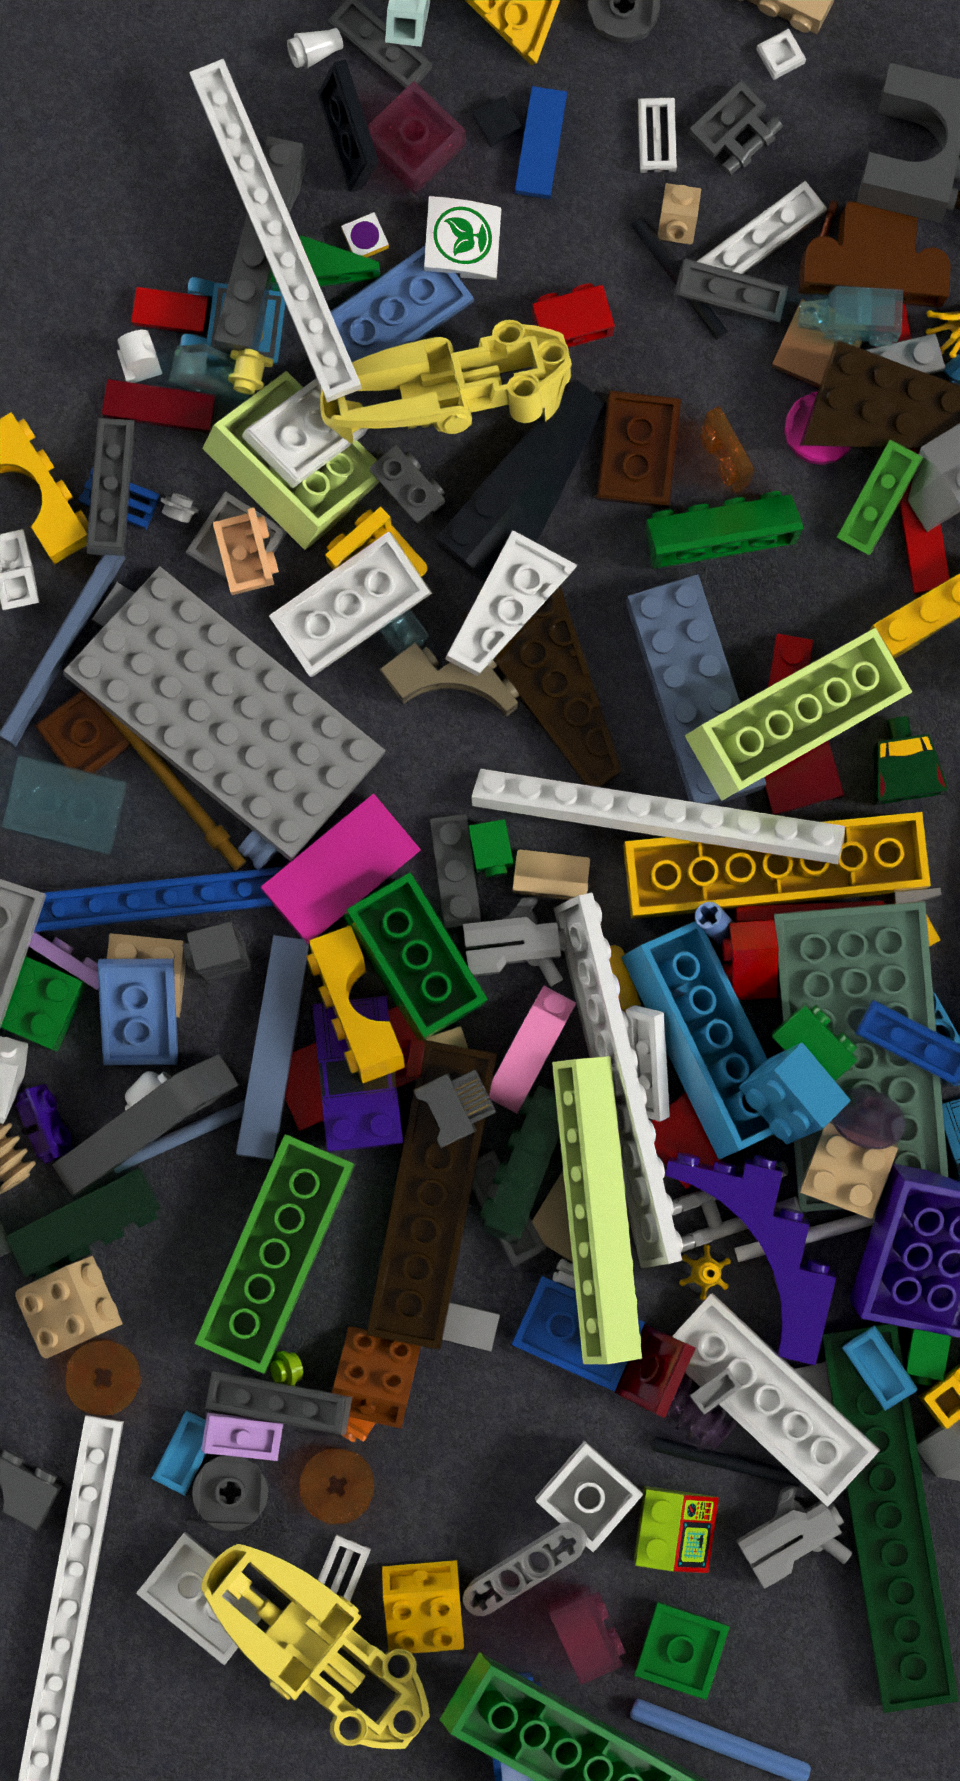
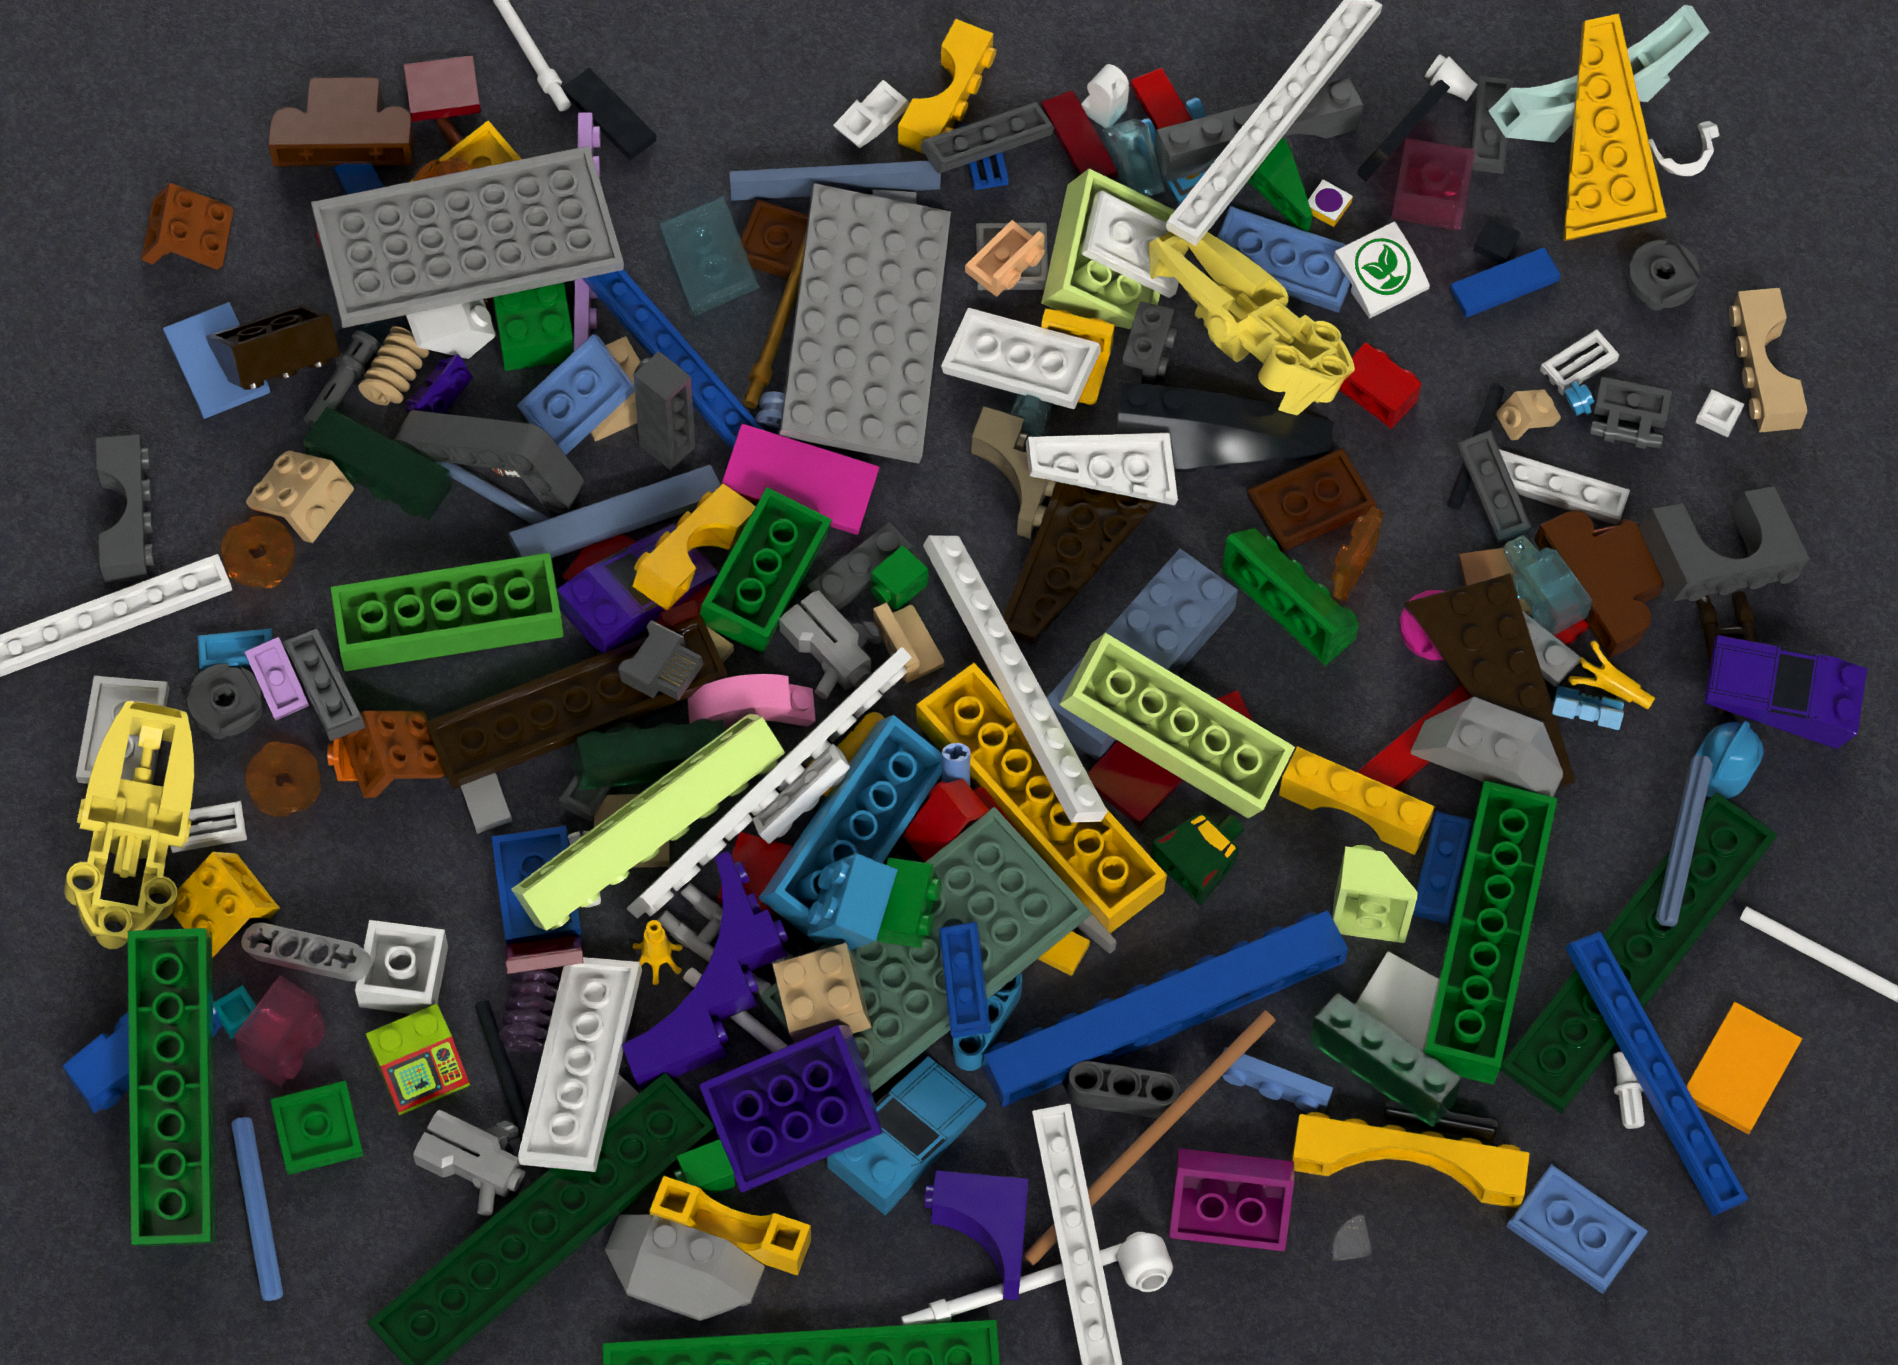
camera: 55 degrees right, 20 degrees down
light grey plate [161,493,199,523] -> none
light yellow brick [228,348,274,395] -> none
lime plate [270,1351,303,1386] -> none
light grey piece [690,1368,742,1415] -> none
clear purple dish [832,1088,905,1149] -> none
bright green plate [837,440,924,555] -> none
dark azure tile [842,1325,917,1411] -> none
none -> teal tile [213,985,264,1039]
none -> dark azure plate [1564,381,1595,416]

